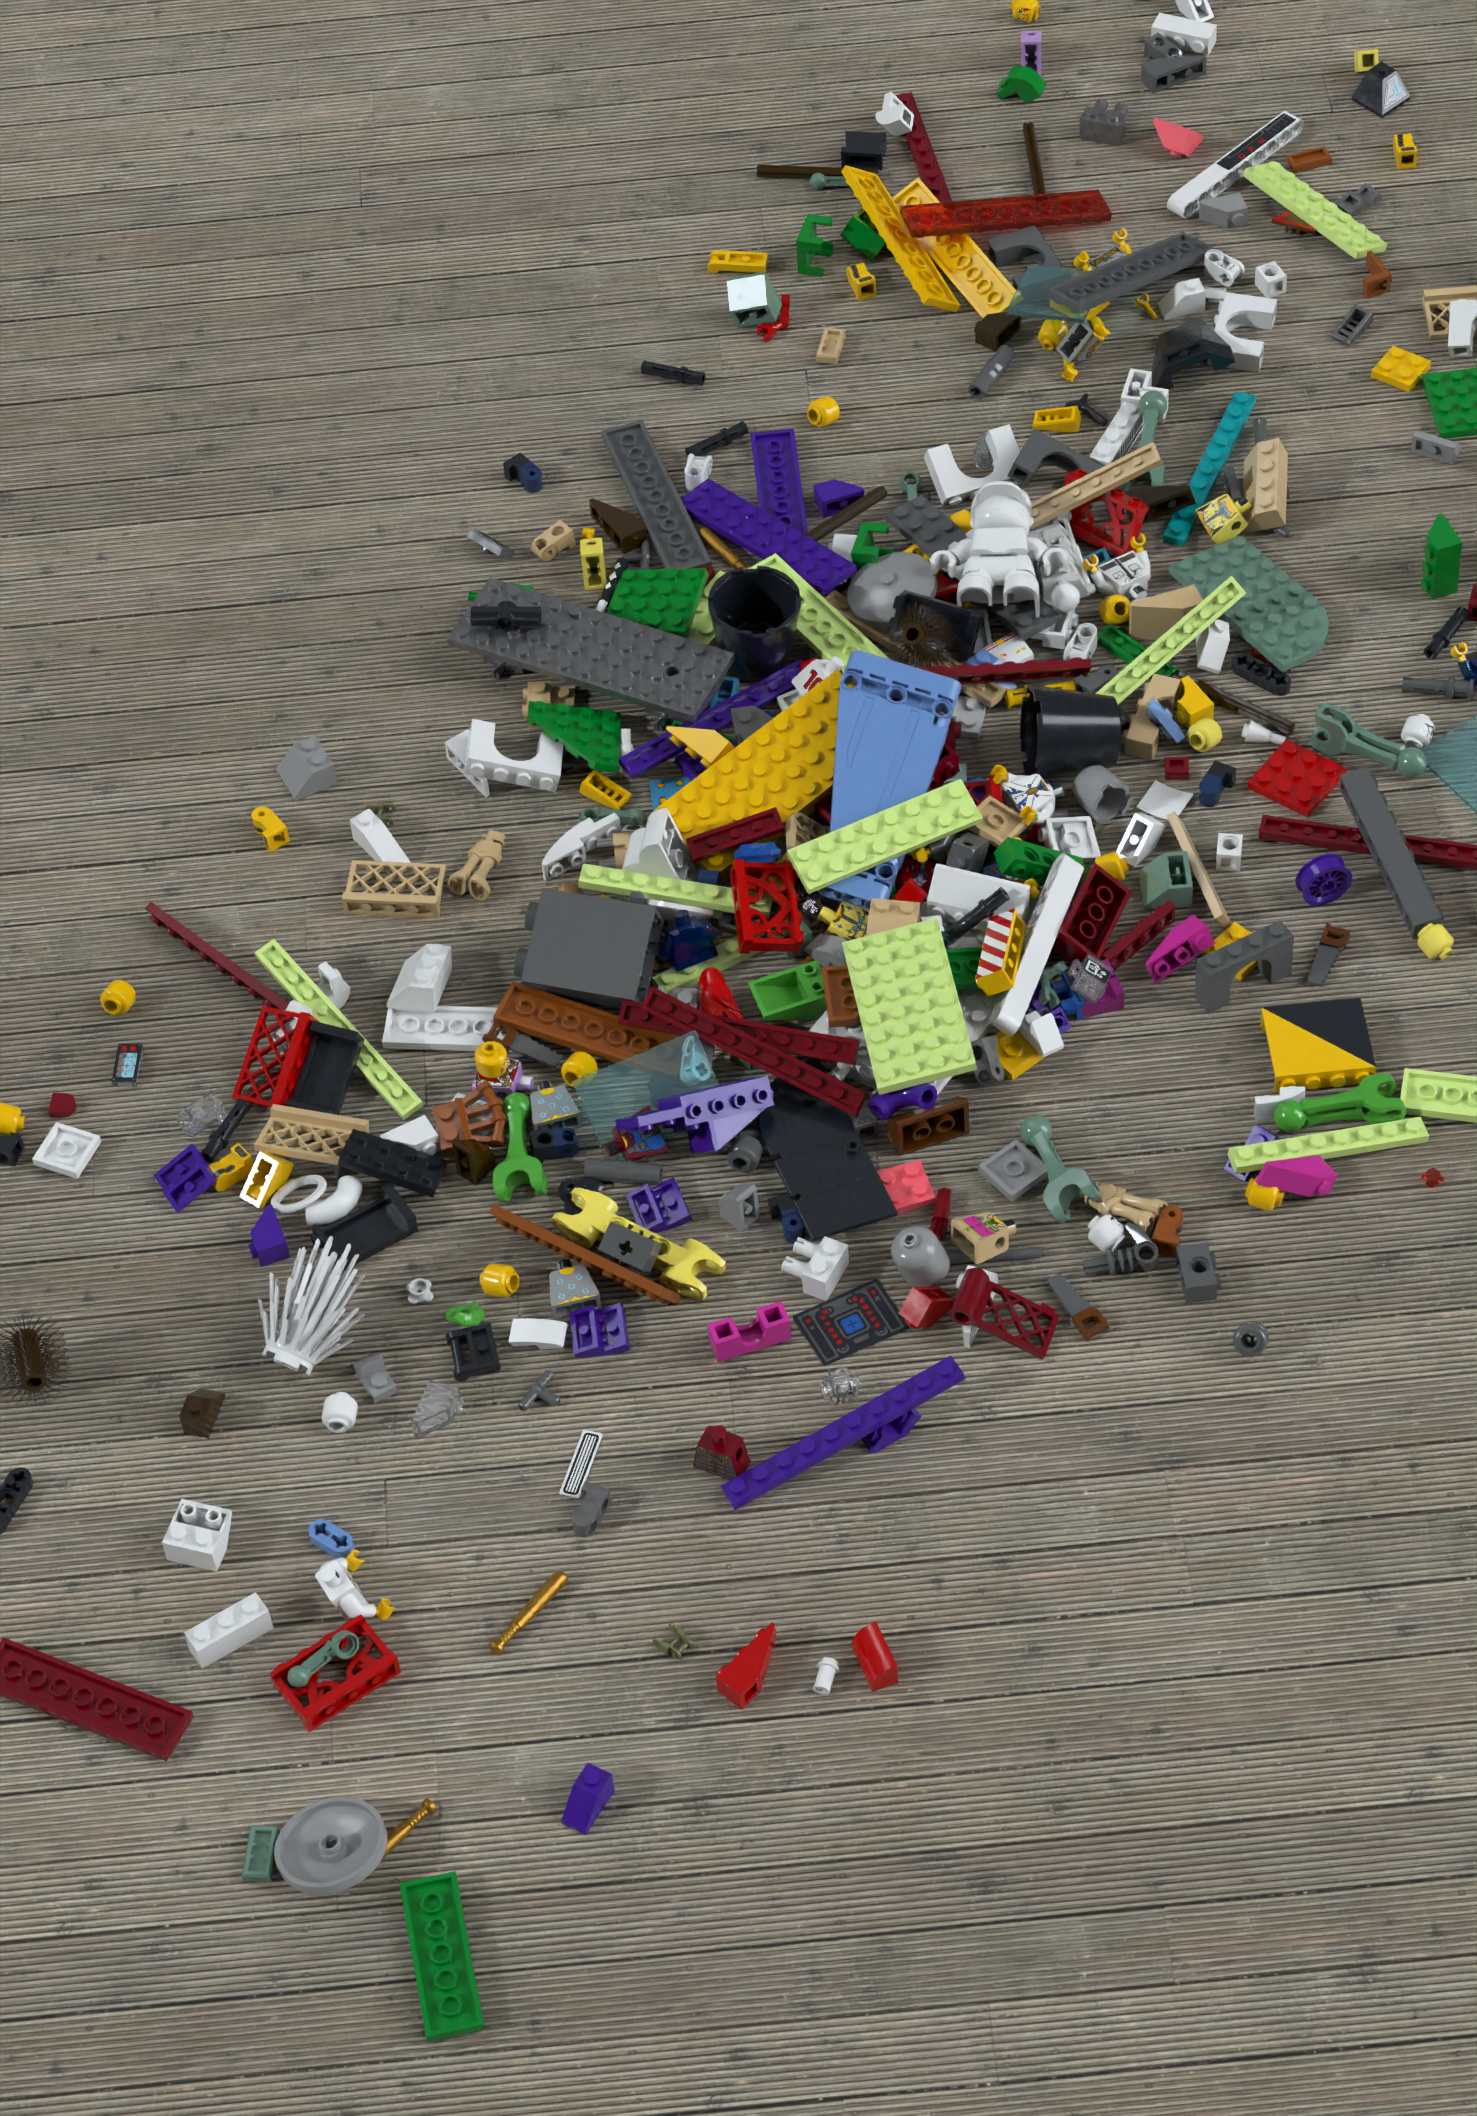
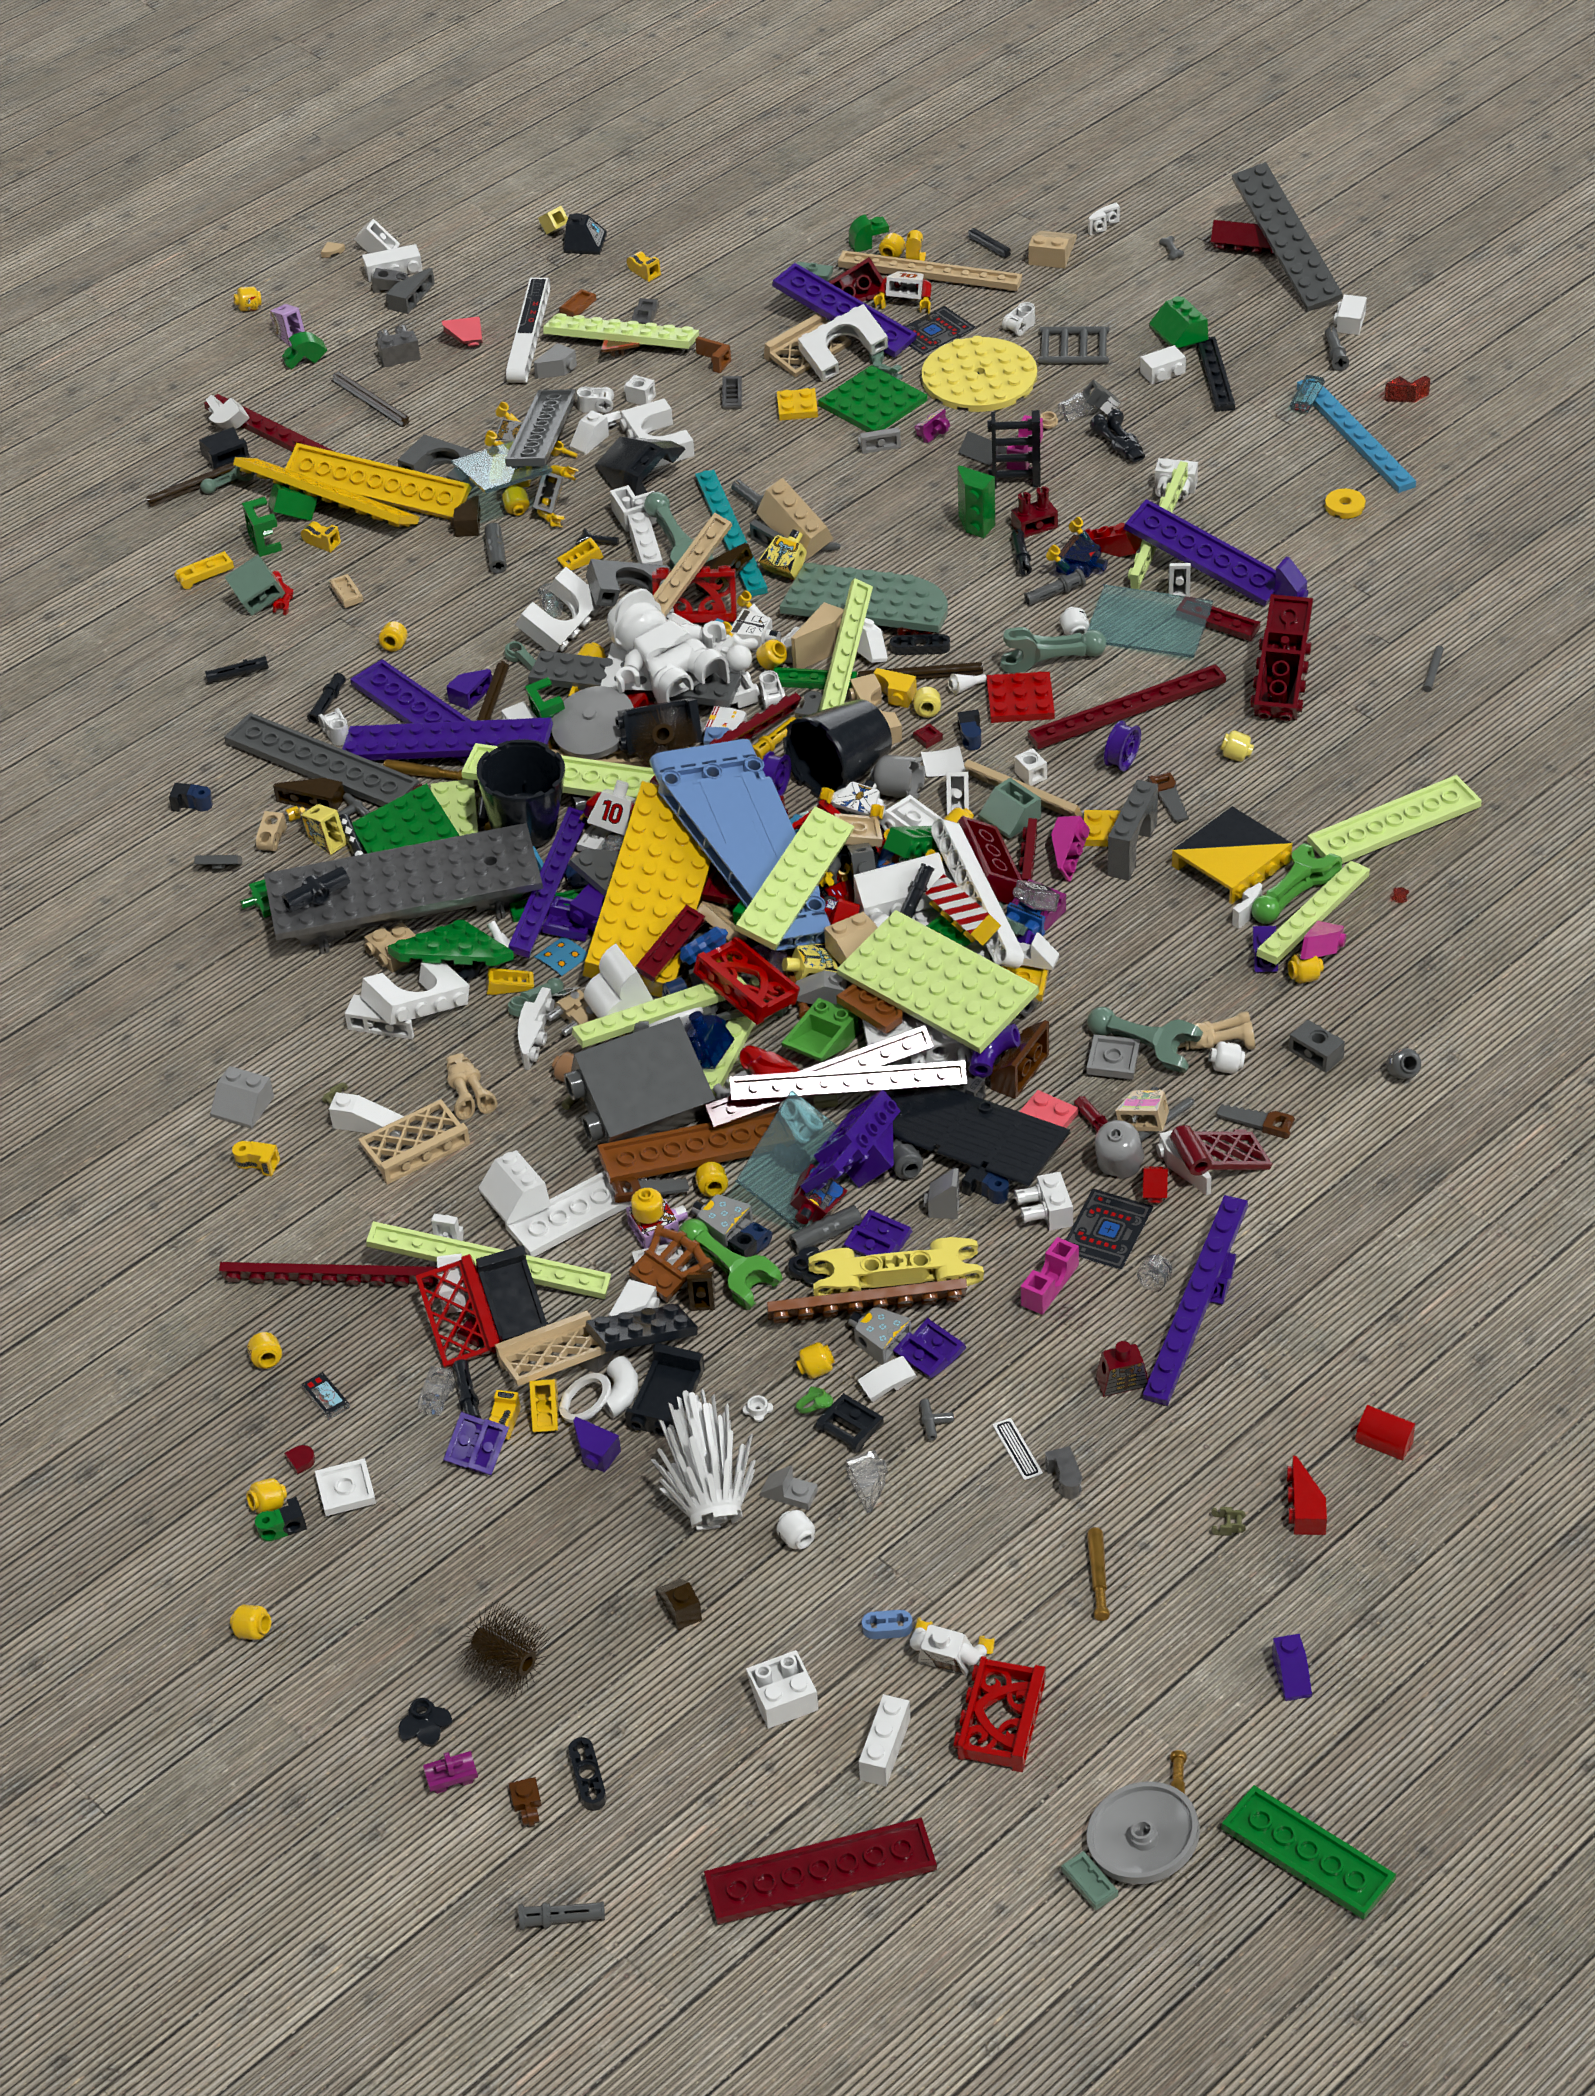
camera: 40 degrees left, 5 degrees down
sand green piece [287,1630,359,1688] -> none
dark grey brick [598,1221,663,1274] -> none
yellow slope [666,726,735,769] -> none
white pin [813,1657,839,1695] -> none
clear red plate [900,189,1112,238] -> none
dark grey piece [1082,1222,1158,1276] -> none
light blue plate [1147,697,1185,743] -> none
dark orange leg [1152,1205,1183,1258] -> none
dark grey brick [1339,766,1444,939] -> none
none -> dark purple wheel [763,751,791,796]

